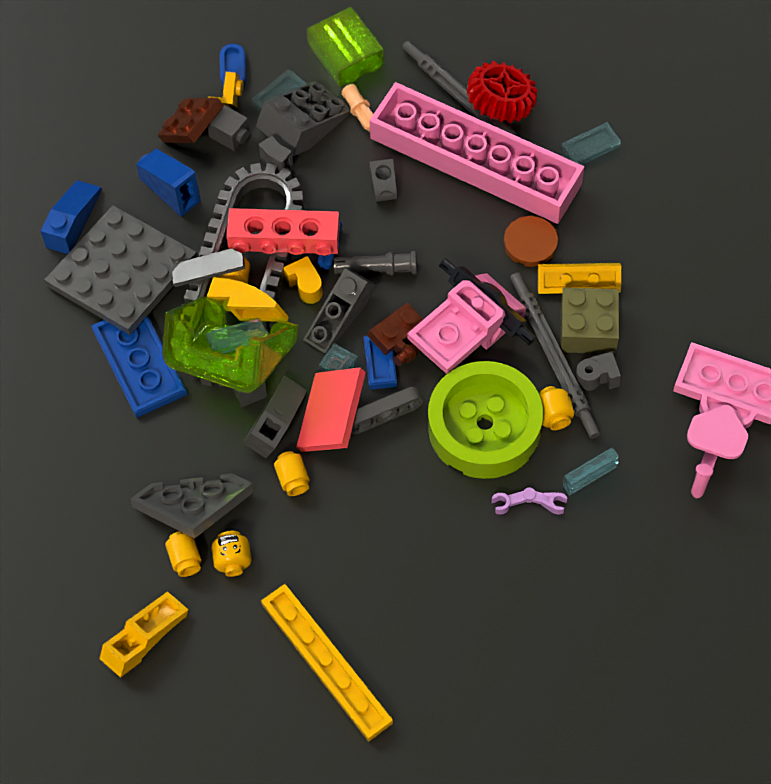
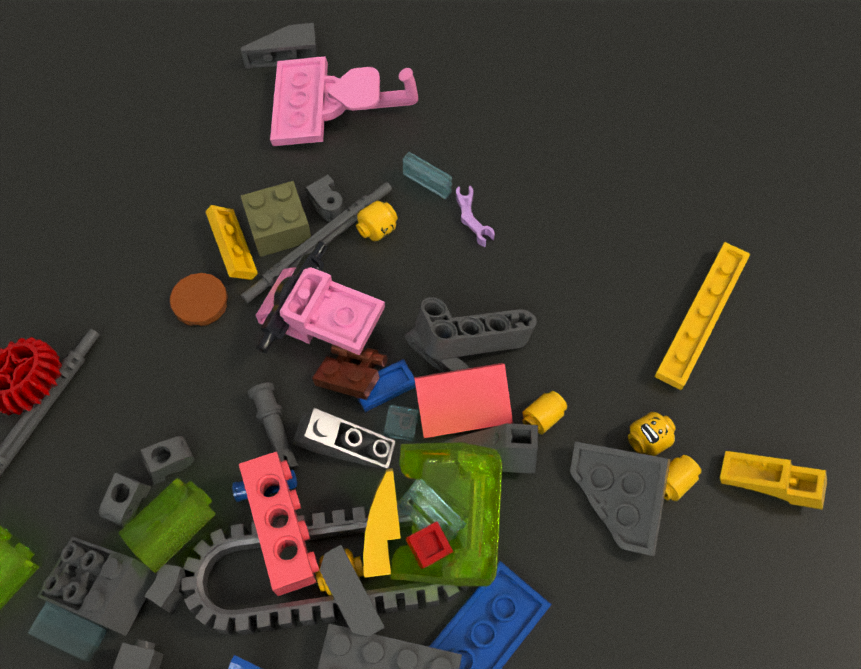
camera: 115 degrees left, 0 degrees up
yellow leg [283,256,323,304] -> none
light nougat axle [341,84,374,131] -> none
bright pink brick [369,82,584,224] -> none
lime brick [428,361,543,479] -> none
clear light blue tile [561,122,621,165] -> none
none -> dark grey leg [99,473,151,527]
none -> clear neon green brick [118,477,216,573]
none -> red tile [405,521,453,569]
none -> dark grey beam [415,297,537,359]

